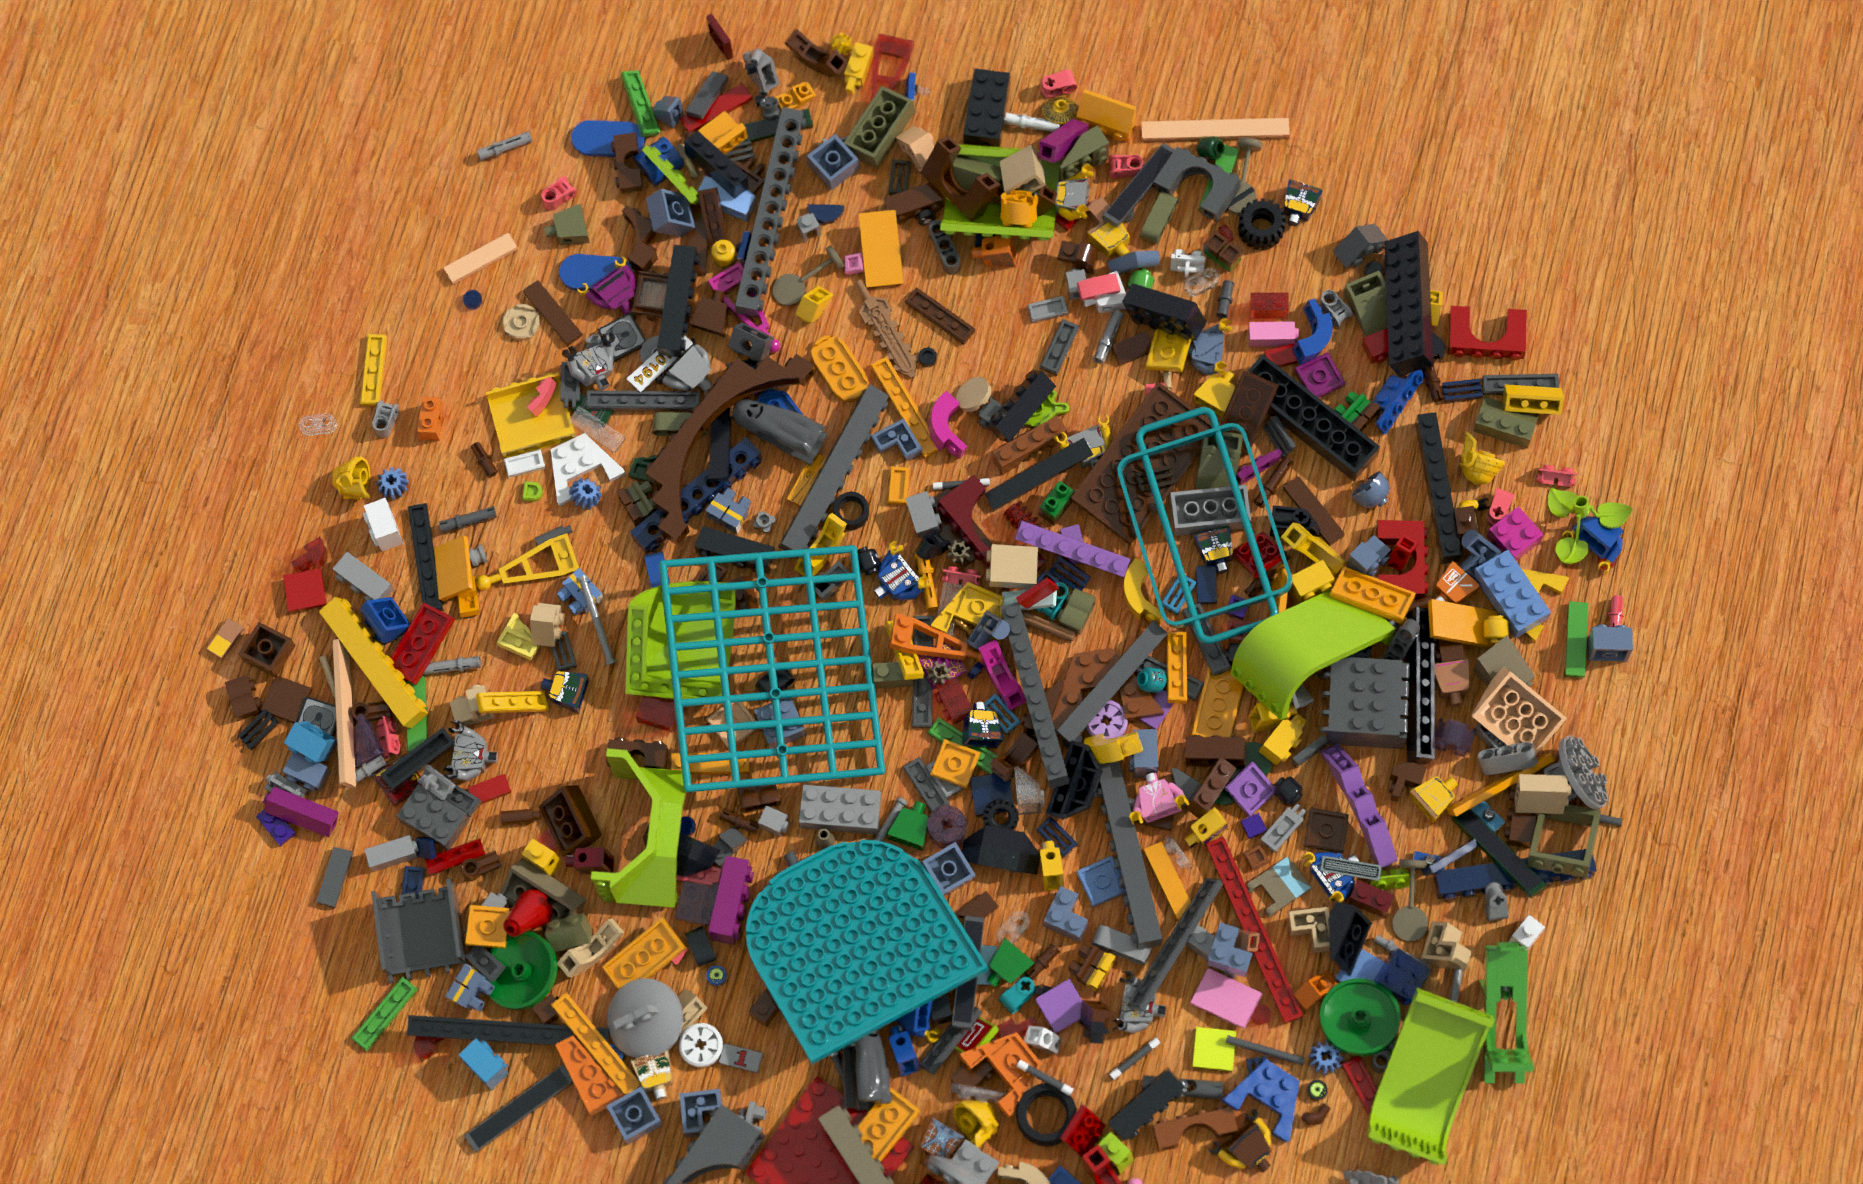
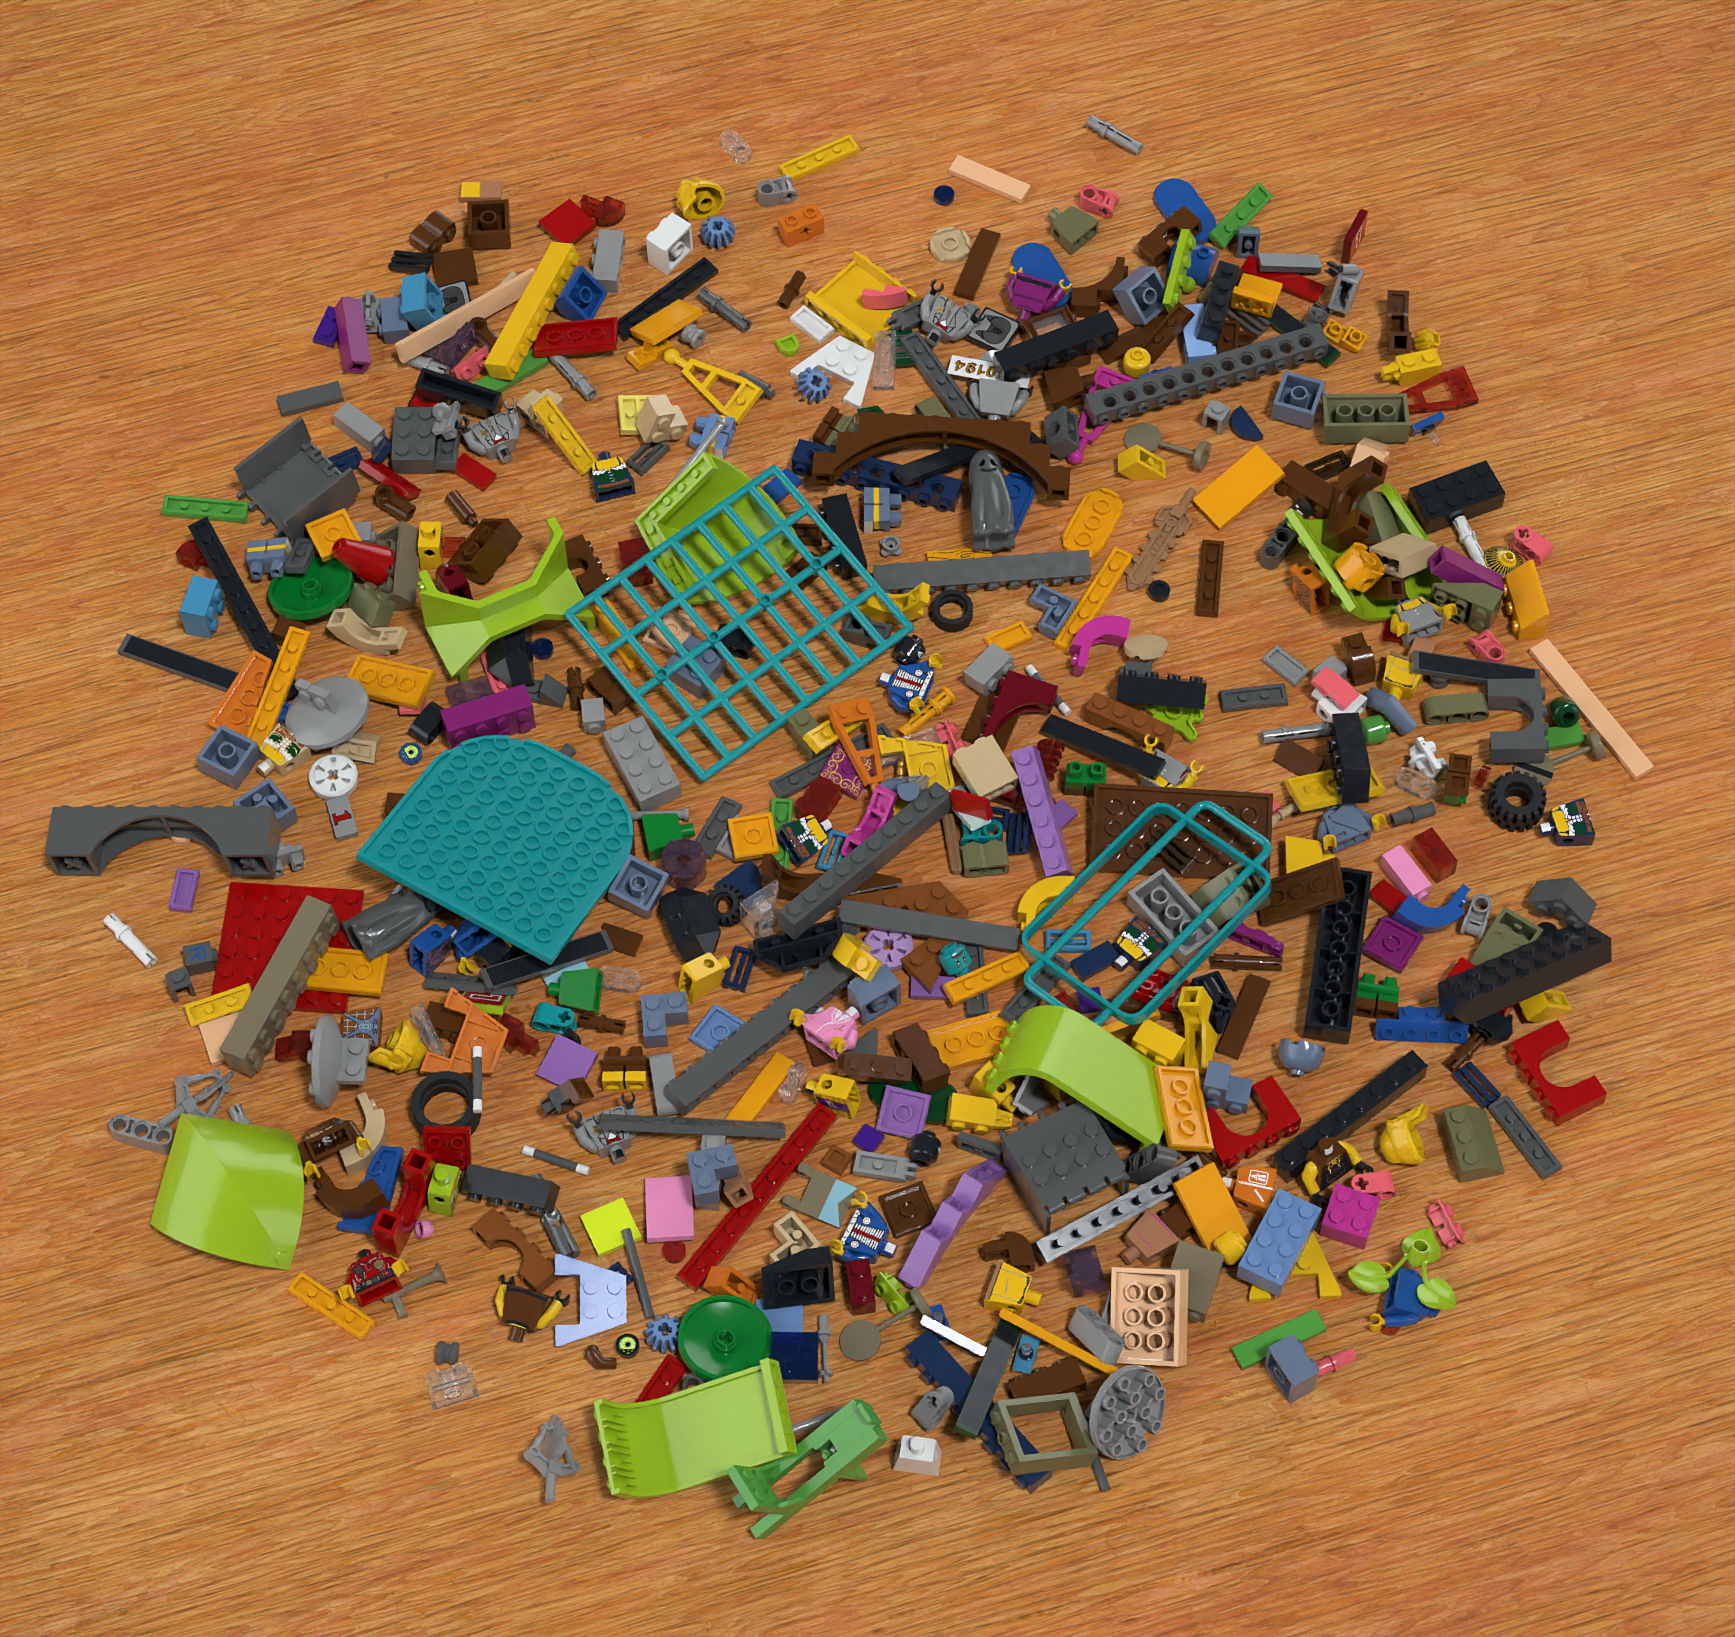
camera: 55 degrees right, 10 degrees down
dark tan cone [815,829,835,849] -> none
bright pink tile [845,252,865,275] -> none
black piece [915,530,951,560] -> none
dark tan gear [927,661,951,686] -> none
dark tan gear [947,540,970,565] -> none
clear blue tile [966,661,984,680] -> none
white leg [1024,1026,1062,1055] -> none
dark grey tile [1263,416,1296,458] -> none
sticker [1321,856,1382,881] -> none
red leg [1387,534,1418,573] -> none
tan brick [1421,921,1471,970] -> none
sand blue brick [1460,530,1501,579] -> none
yellow brick [1502,384,1564,415] -> none
tan brick [1515,774,1571,814] -> none

